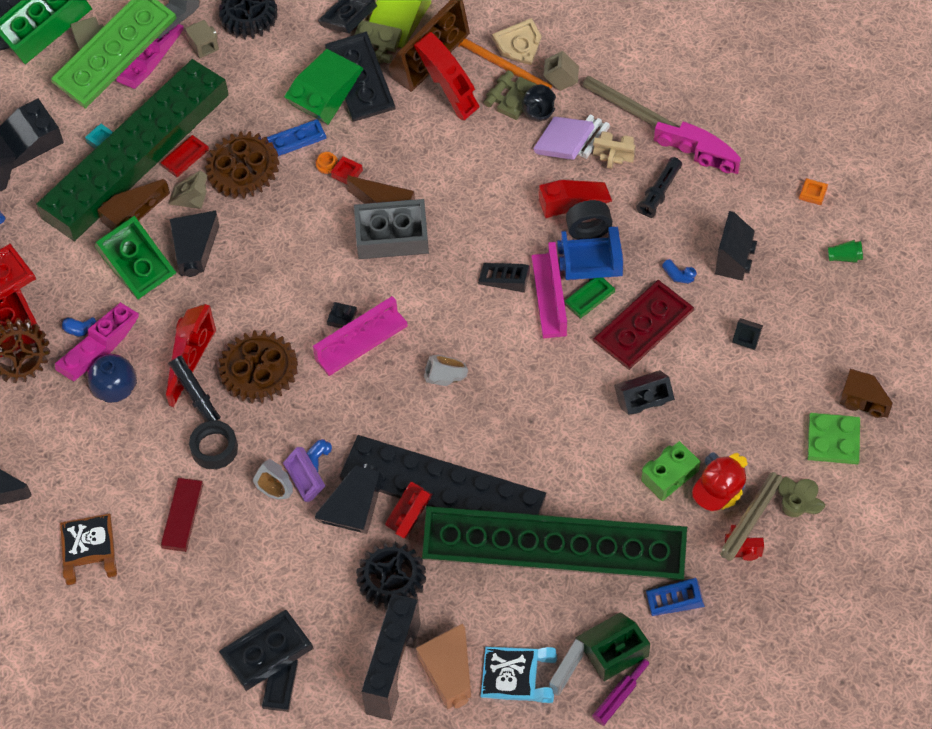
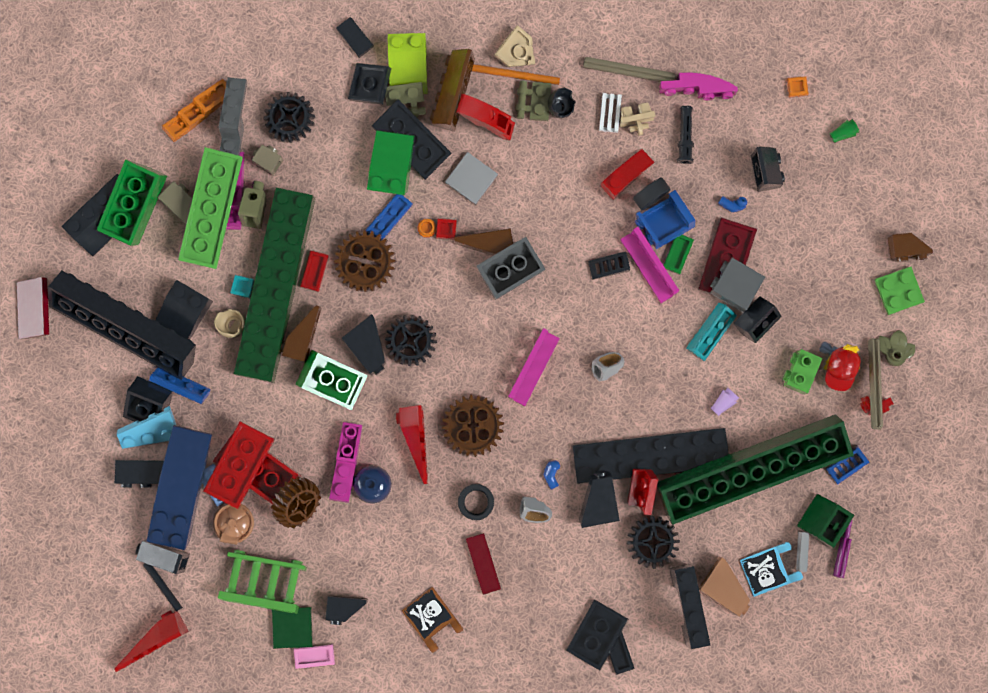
camera: 30 degrees left, 25 degrees up
blue arm [62,317,97,337] -> none
dark tan slope [168,170,208,209] -> none
black pin [168,355,221,422] -> none
medium lavender tile [283,447,325,502] -> none
black tile [327,302,357,328] -> none
lavender tile [534,117,595,160] -> none
dark tan brick [544,51,579,91] -> none
black tile [732,318,763,350] -> none
none -> tan hair [214,309,245,338]
none -> olive torso [238,181,267,229]
none -> black gear [385,315,437,367]
none -> light grey tile [445,152,498,205]
none -> teal slope [686,303,737,361]
none -> dark grey piece [710,258,765,312]
none -> lavender cone [711,388,739,416]

